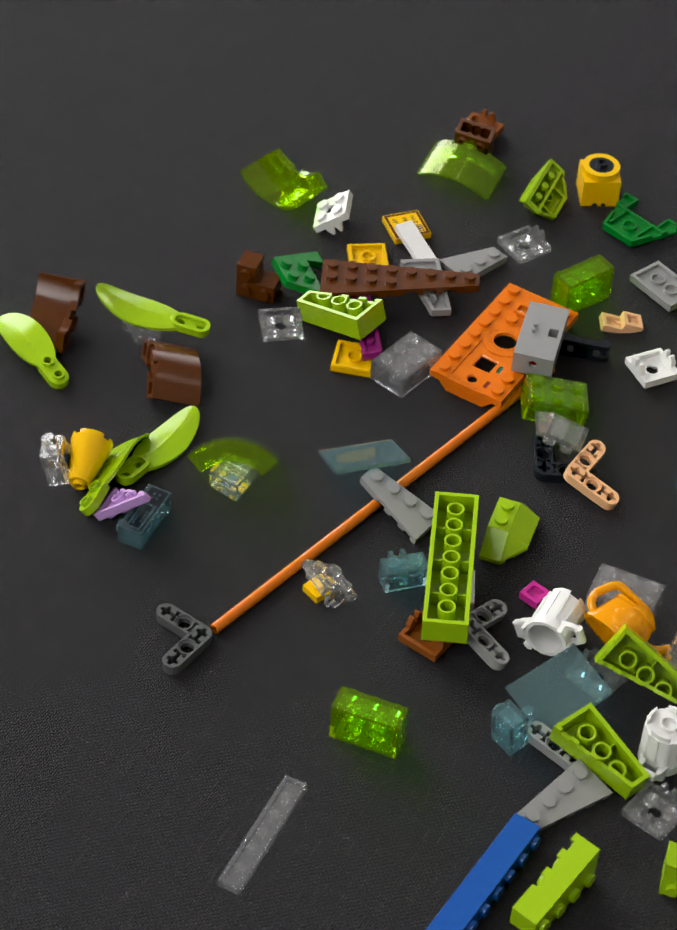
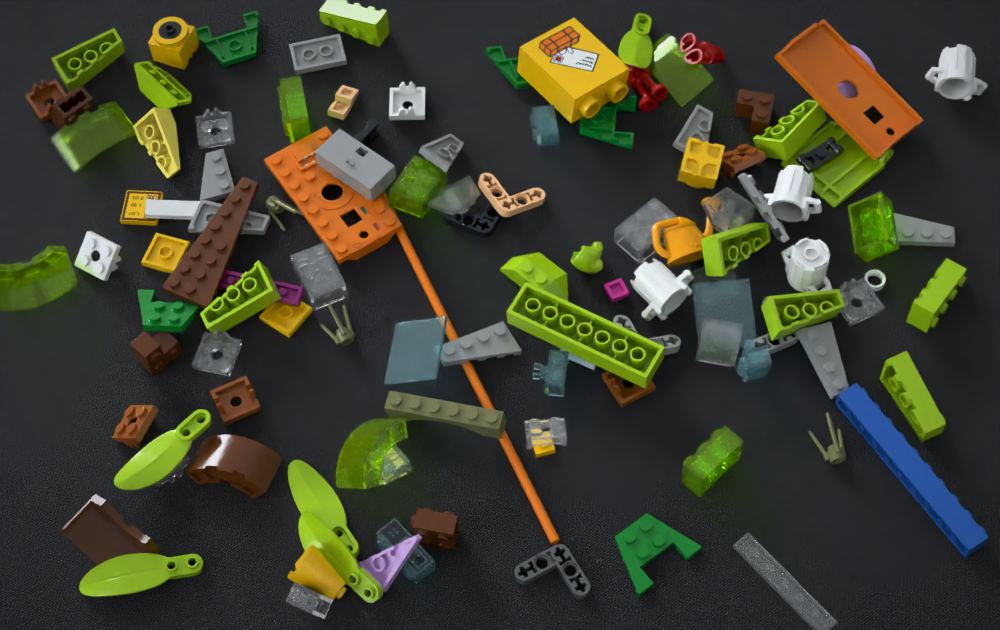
camera: 60 degrees left, 15 degrees up
none -> lime wedge [51,28,126,91]
none -> dark orange piece [112,405,159,448]
none -> light yellow wedge [133,107,181,179]
none -> dark orange piece [210,376,262,426]
none -> olive plant [265,195,303,231]
none -> olive plant [321,304,355,347]
none -> olive arch [384,391,507,439]
none -> reddish brown brick [410,508,460,551]
none -> light grey wing [419,133,464,173]
none -> lime hair [571,242,603,274]
none -> green wing [615,513,702,597]
none -> clear slope [696,317,743,367]
none -> olive plant [808,412,847,464]

